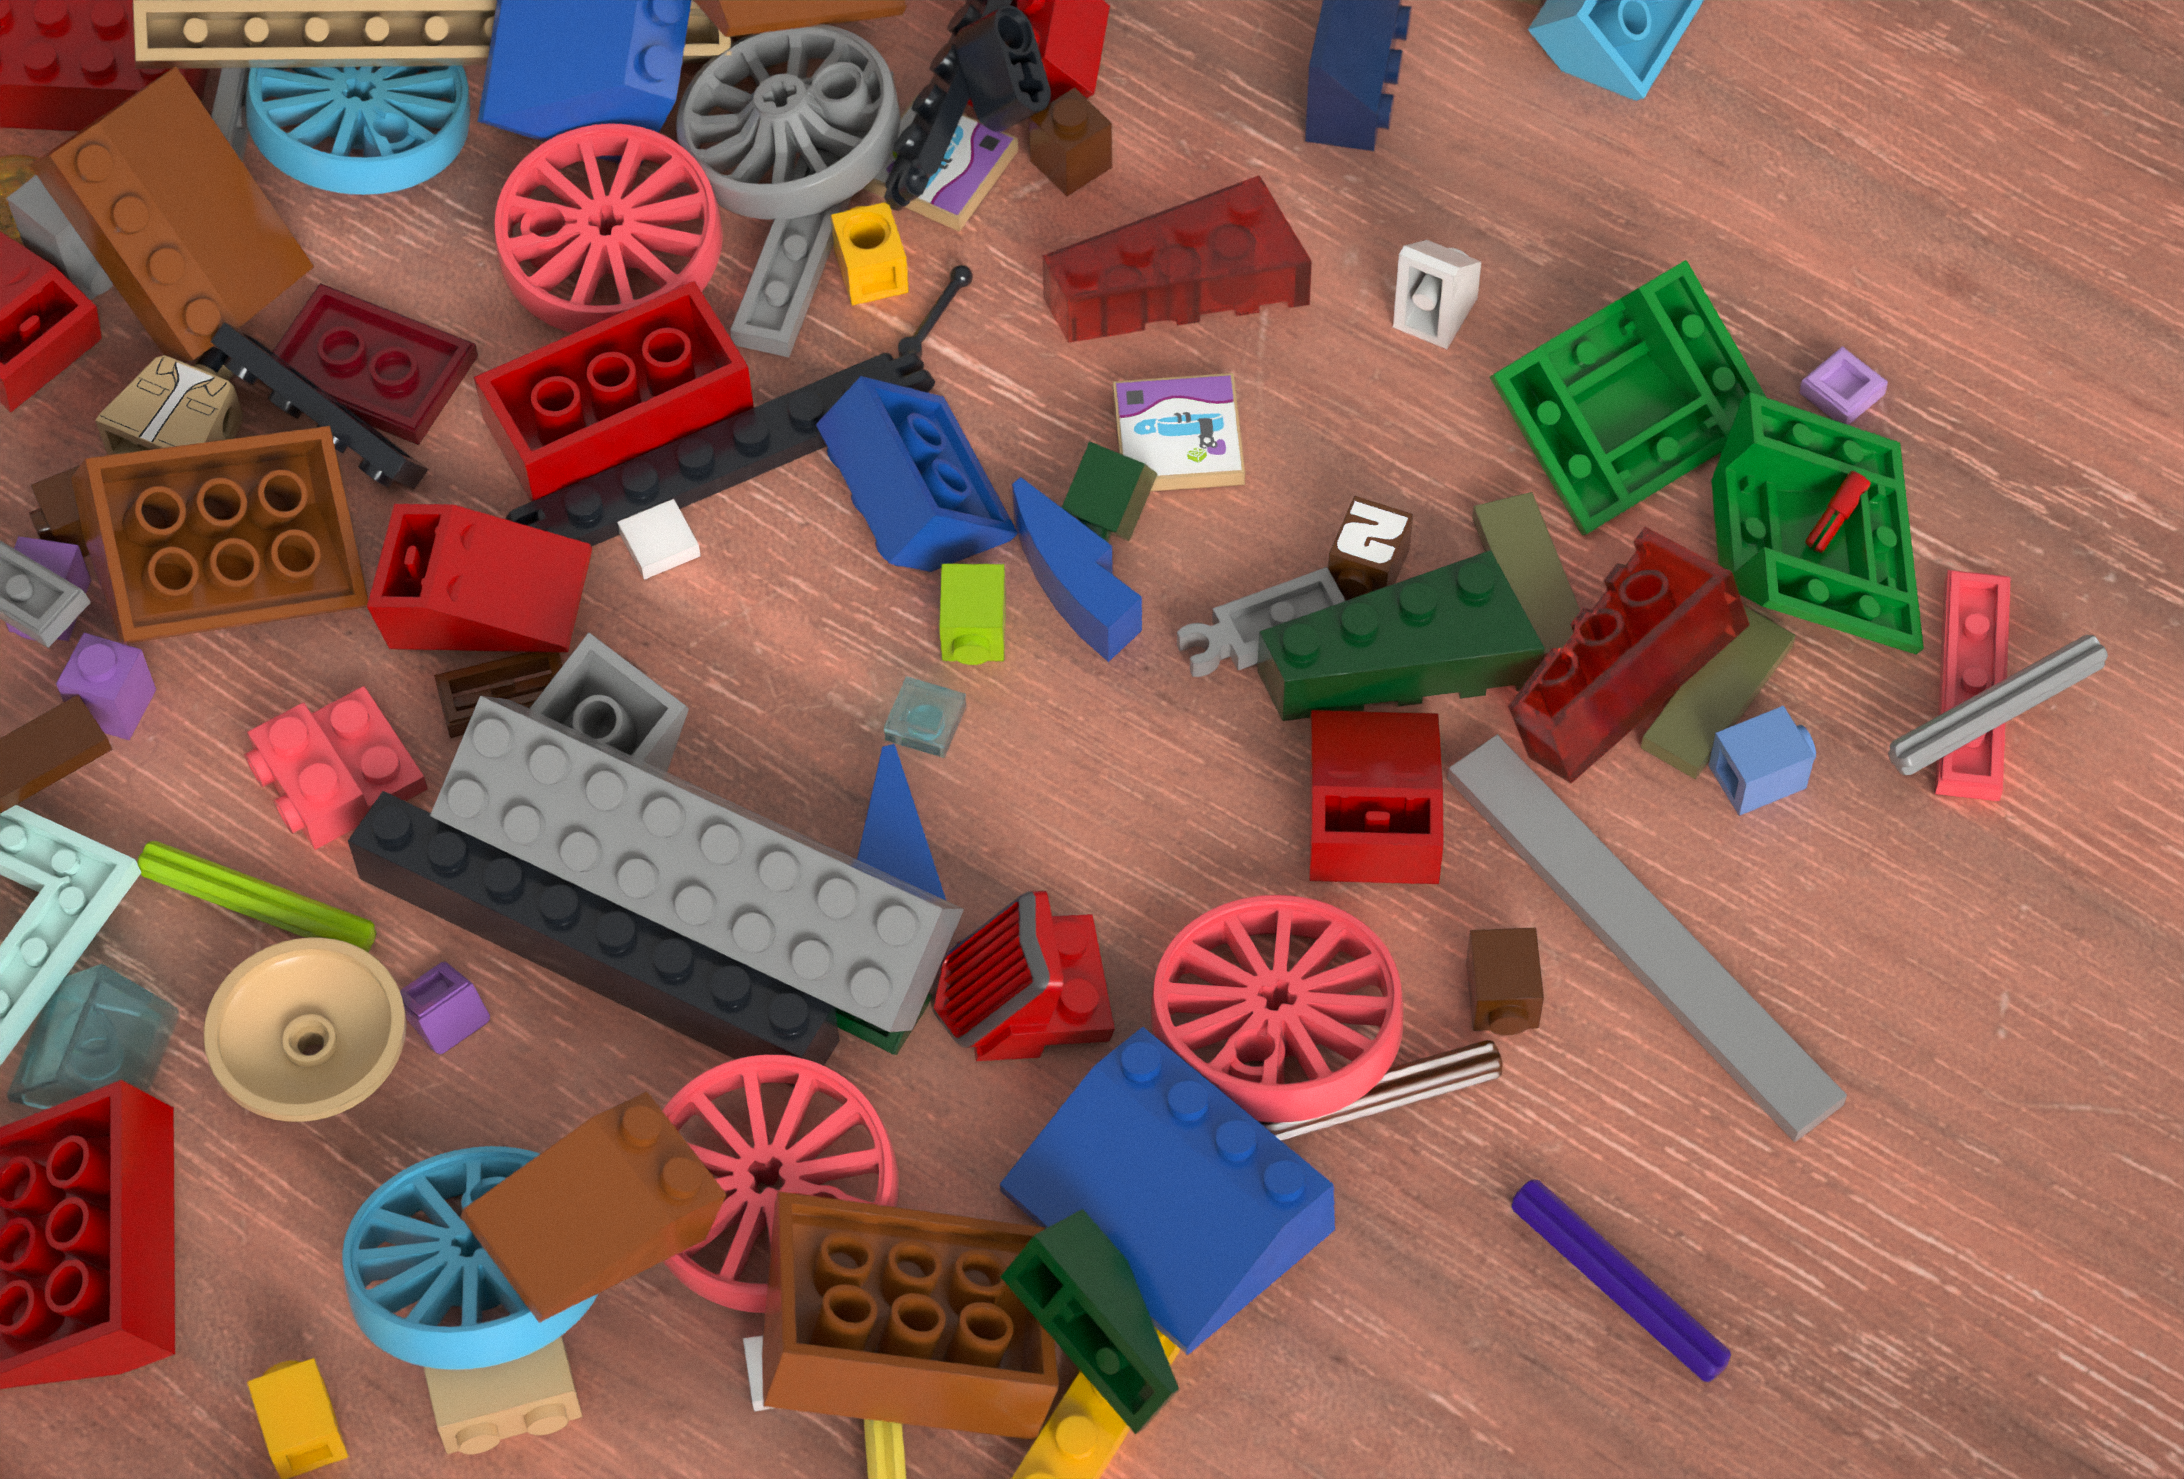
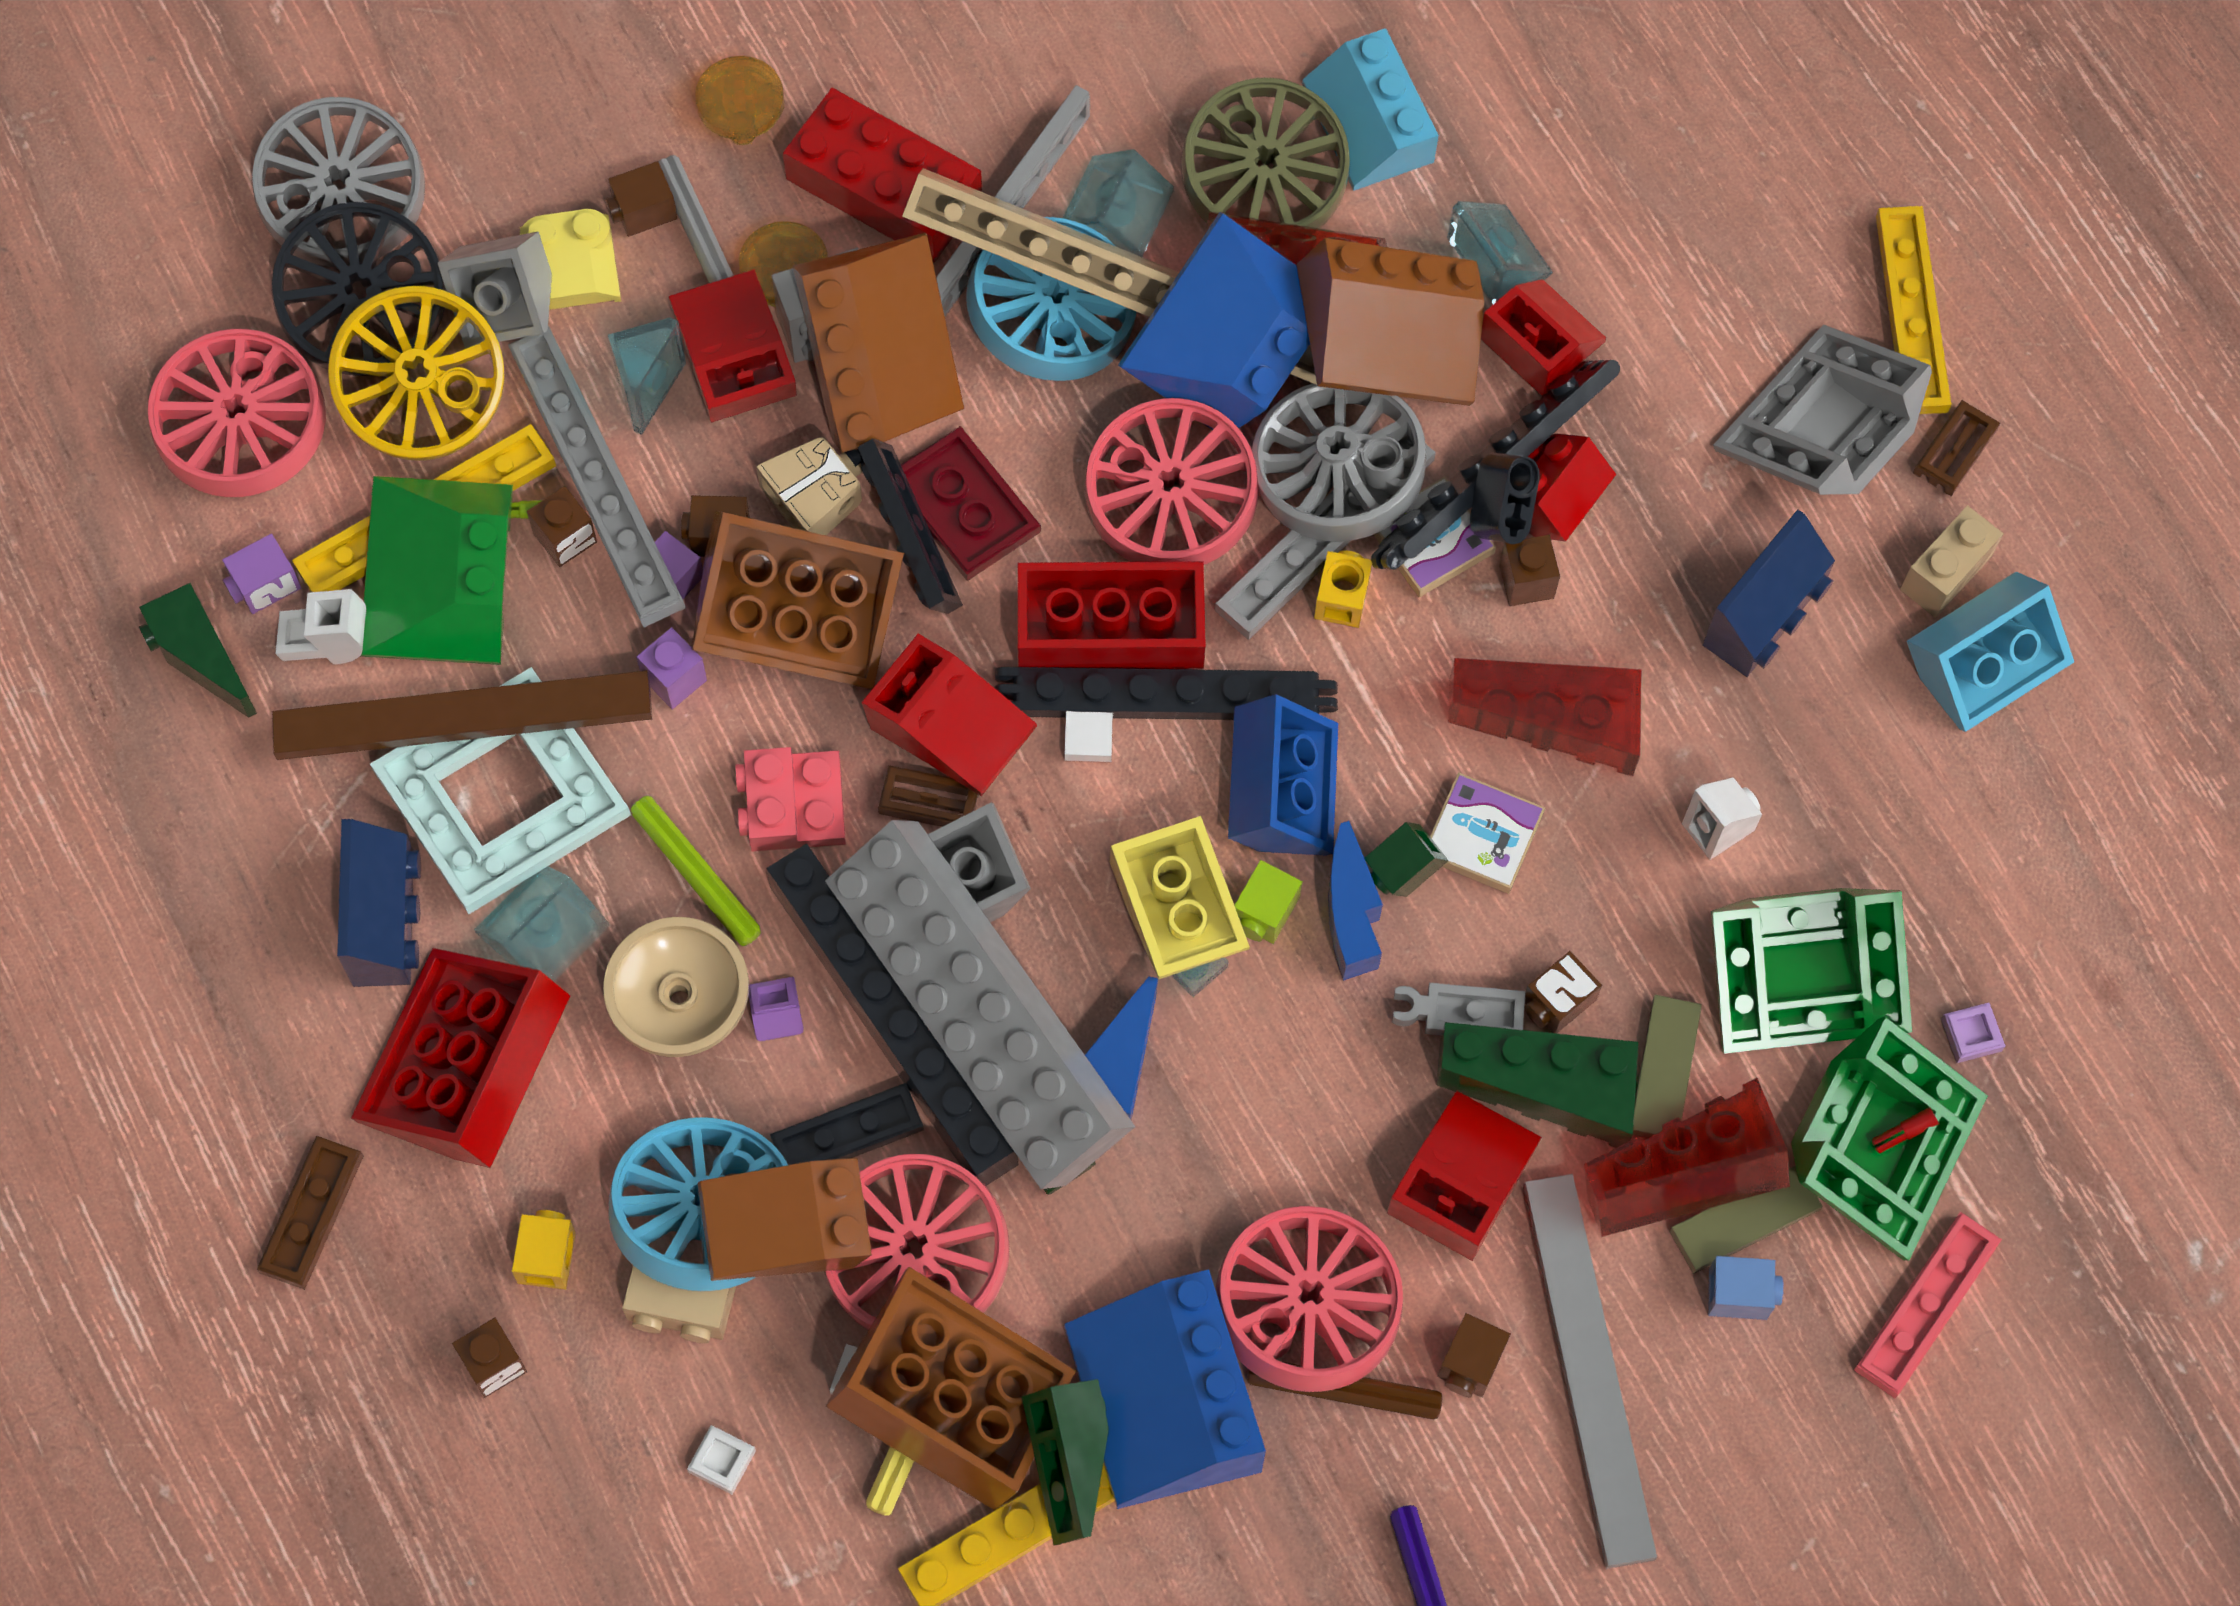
camera: 25 degrees right, 10 degrees up
black hinge [898,265,973,358] -> none
red piece [933,891,1115,1061] -> none
light grey axle [1888,635,2108,775] -> none
none -> black tile [770,1083,924,1165]
none -> light yellow slope [1109,816,1250,979]

